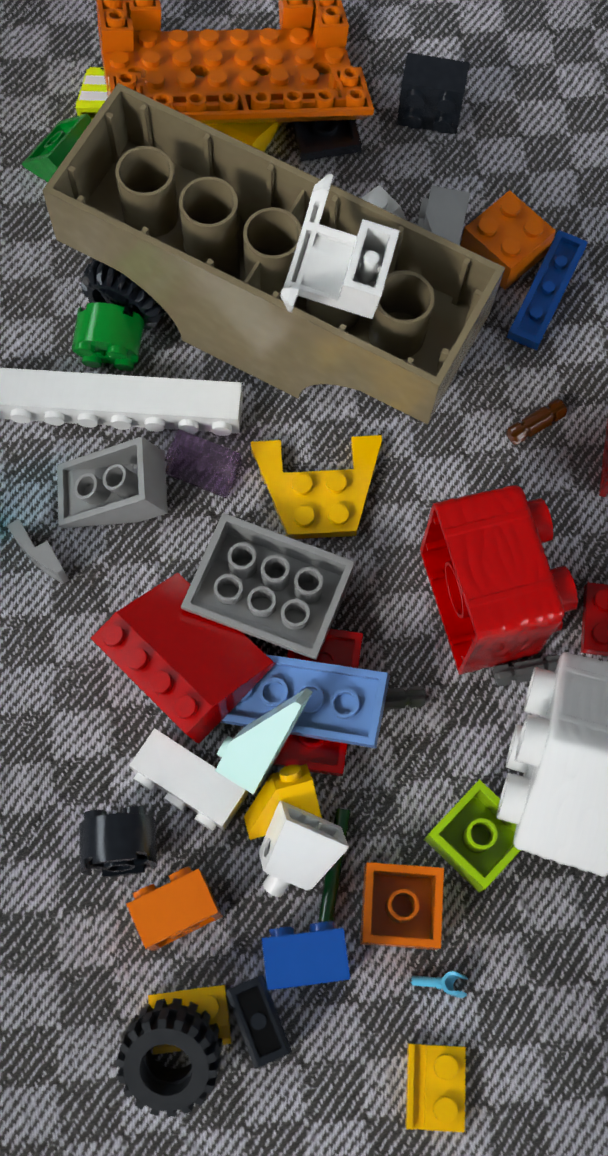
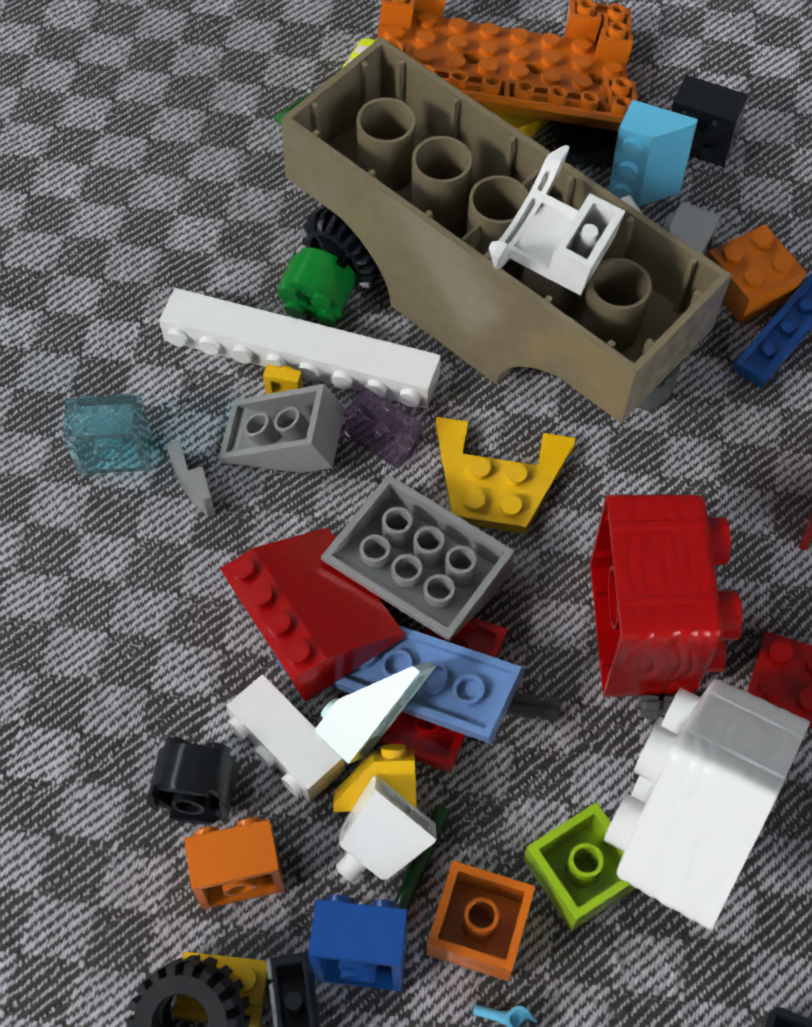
camera: 15 degrees right, 10 degrees down
reddish brown axle [506,399,568,445] -> none
none -> yellow plate [263,364,303,394]
none -> medium azure slope [608,100,698,207]

